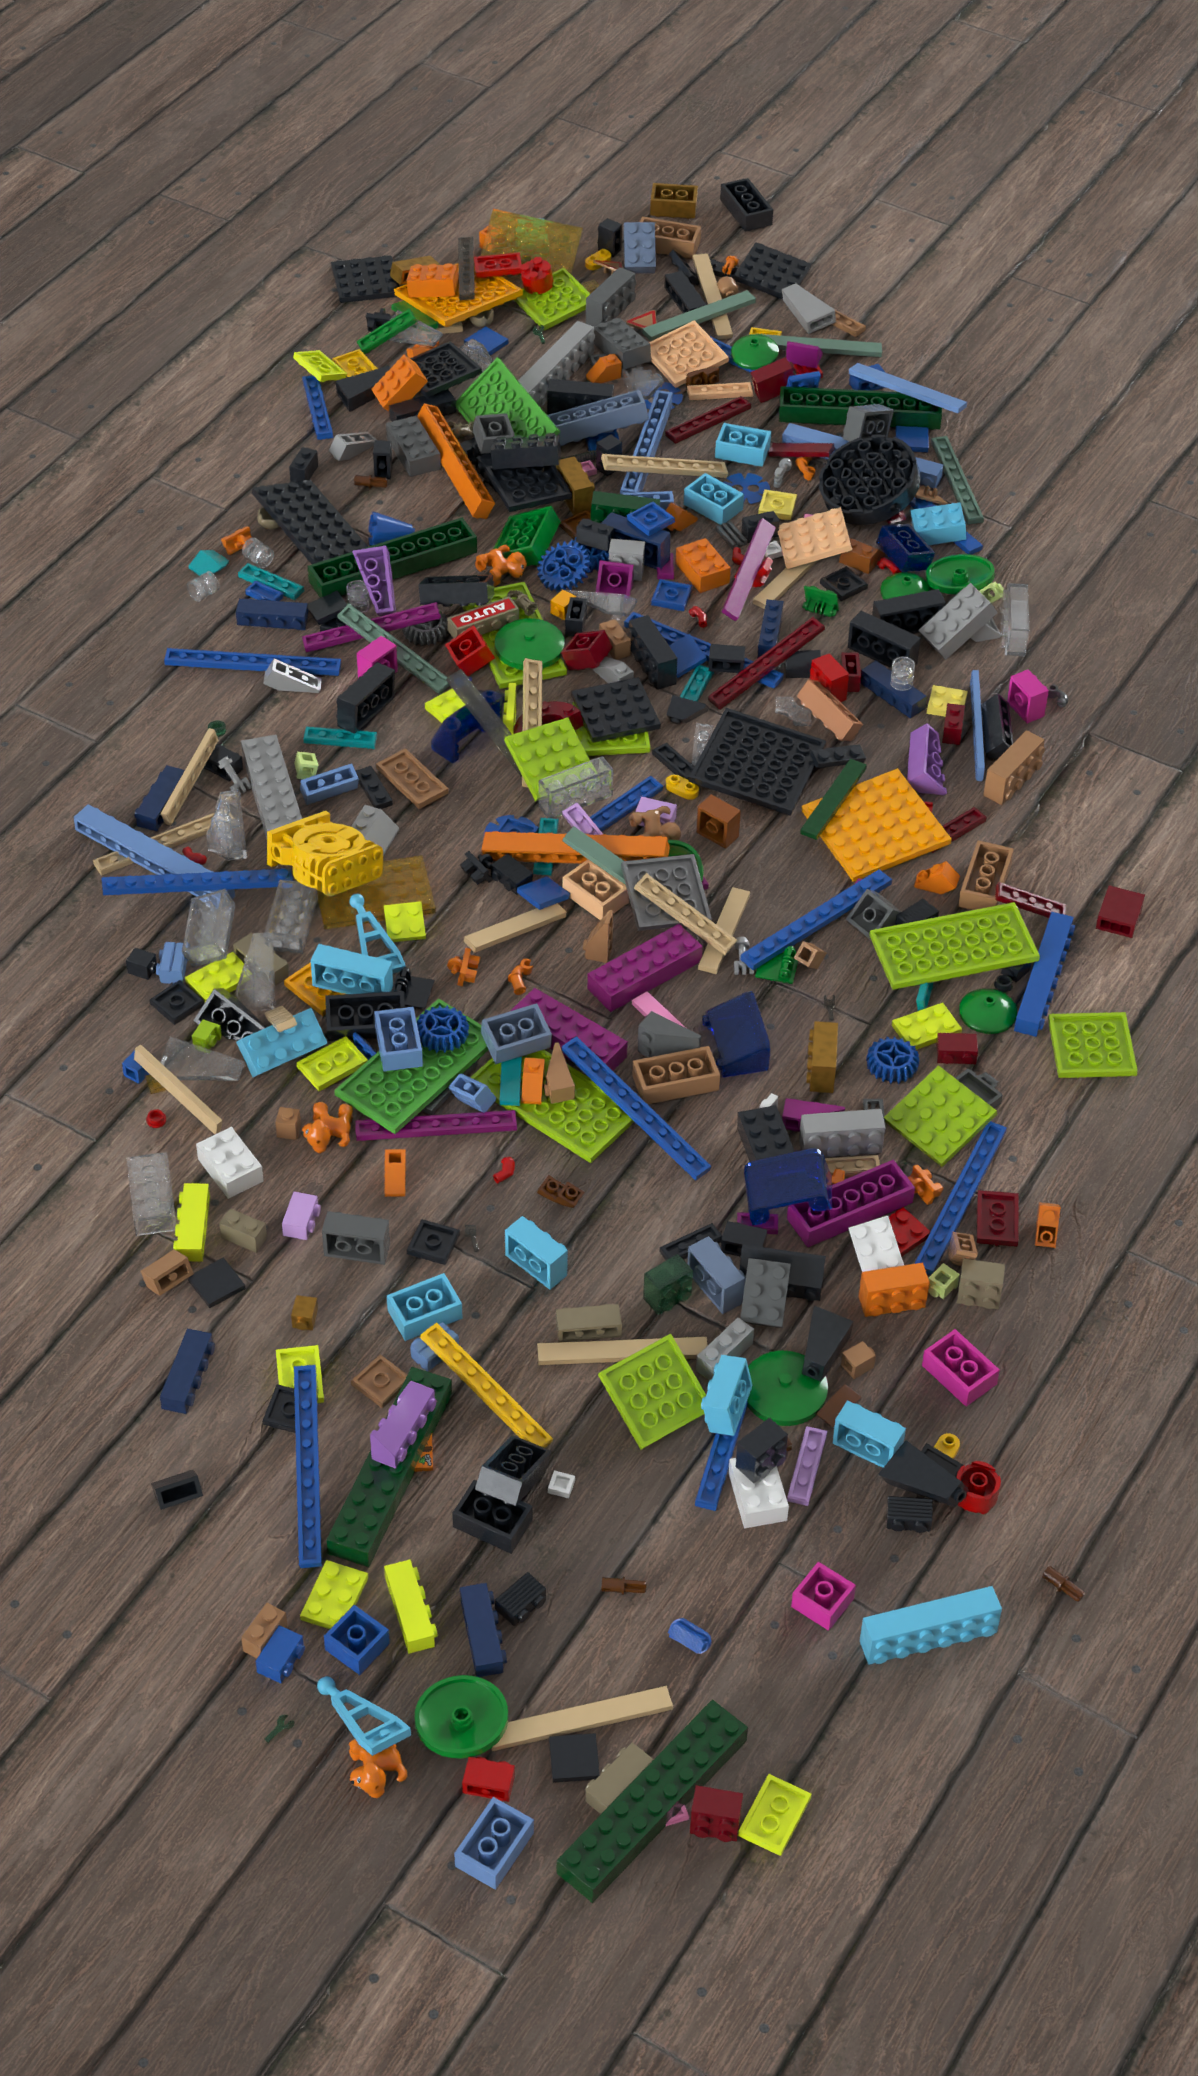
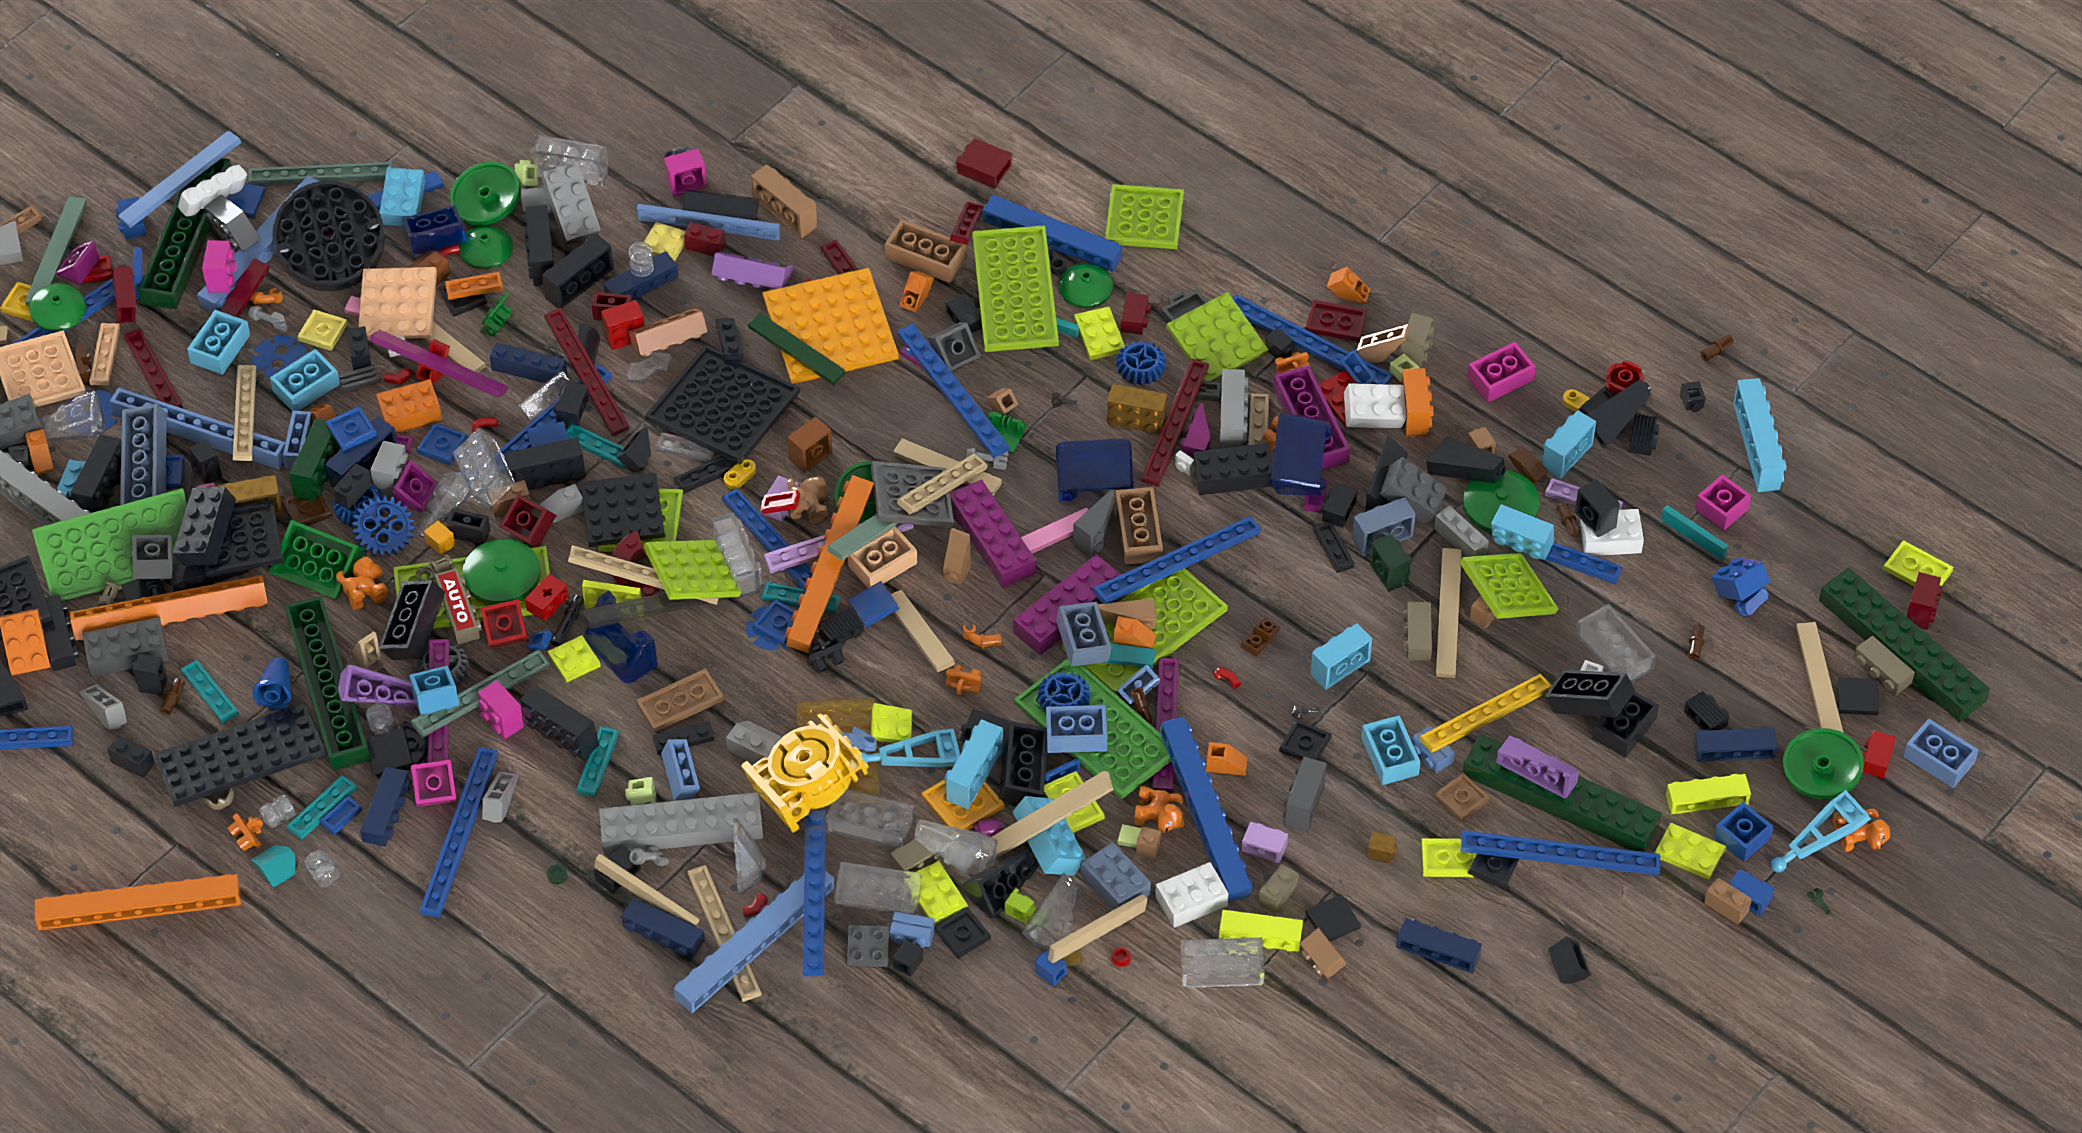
camera: 80 degrees left, 5 degrees up
none -> orange brick [35,874,241,930]
none -> white brick [178,165,247,216]
none -> teal tile [180,660,239,724]
none -> dark pink brick [202,240,237,293]
none -> tan slope [351,632,383,672]
none -> dark azure brick [409,666,459,715]
none -> dark pink brick [411,760,456,807]
none -> orange plate [445,272,503,300]
none -> clear brick [453,428,515,508]
none -> clear plate [518,371,571,421]
none -> red brick [525,574,569,621]
none -> red tile [761,490,800,514]
none -> medium blue plate [841,726,877,752]
none -> dark grey hinge [847,925,890,967]
none -> magenta brick [974,818,1004,840]
none -> sand blue brick [1081,842,1151,910]
none -> yellowish green tile [1118,824,1141,848]
none -> reddish brown axle [1131,687,1152,724]
none -> dark red tile [1141,359,1209,487]
none -> blue brick [1159,716,1253,902]
none -> black brick [1265,328,1294,359]
none -> blue slope [1339,349,1377,384]
none -> clear brick [1576,604,1656,683]
none -> teal tile [1661,505,1728,561]
none -> black brick [1680,381,1706,412]
none -> blue brick [1711,557,1770,601]

